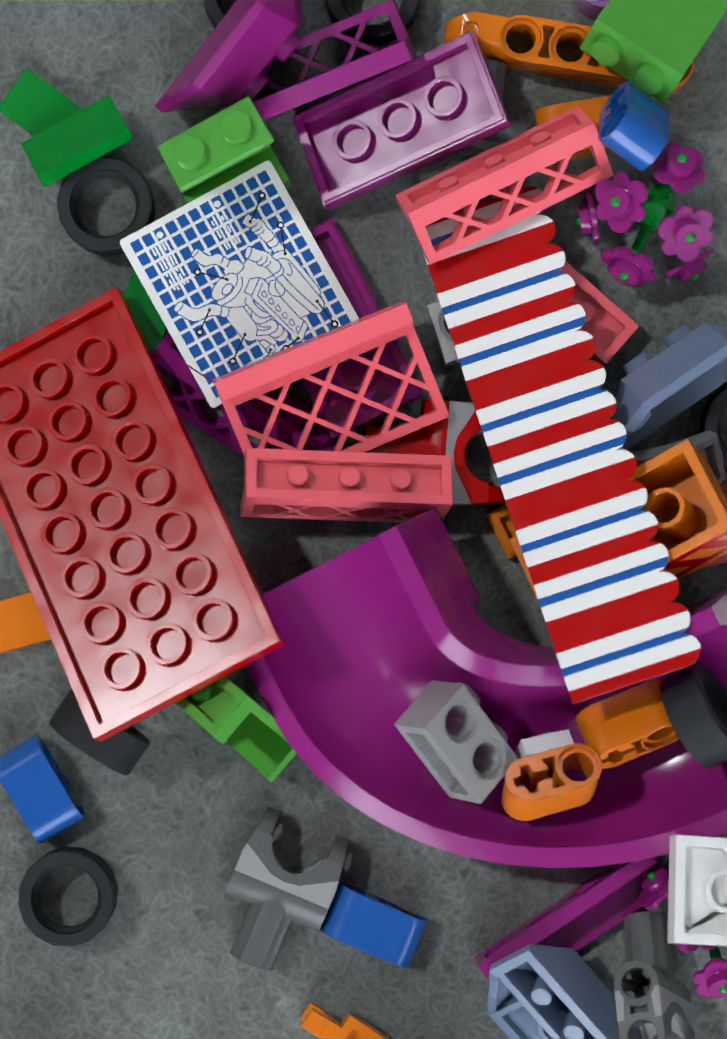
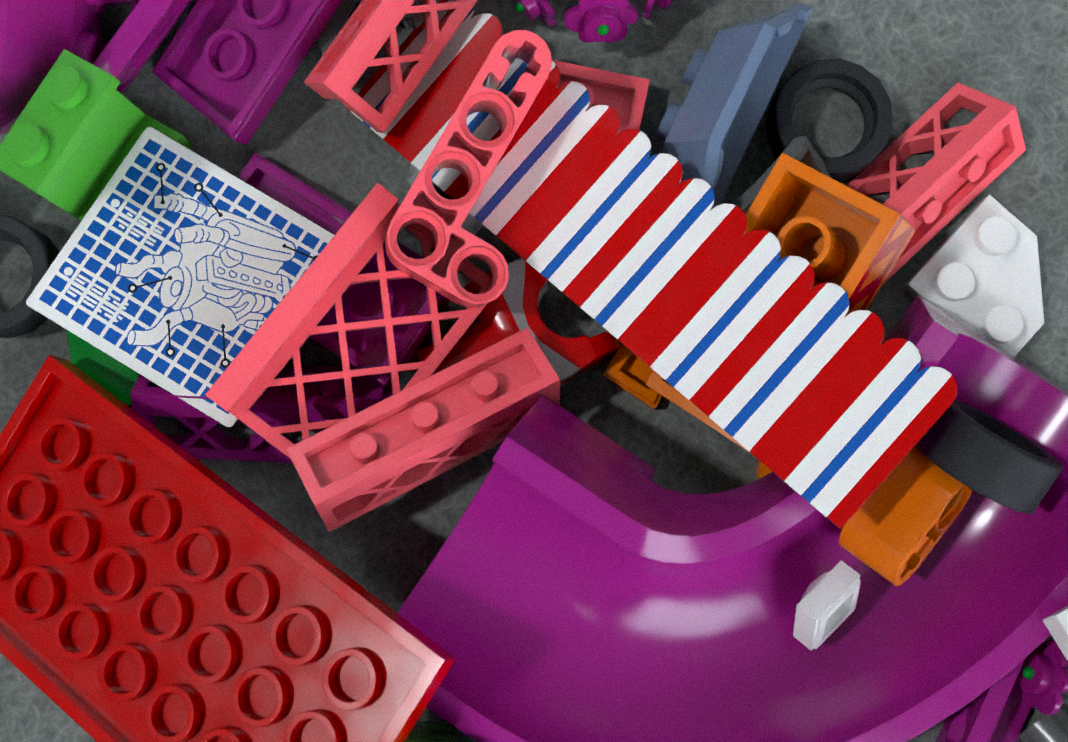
camera: 30 degrees left, 5 degrees down
light grey brick [394,680,518,804] -> none
orange beam [501,743,602,821] -> none
none -> coral beam [385,30,552,308]

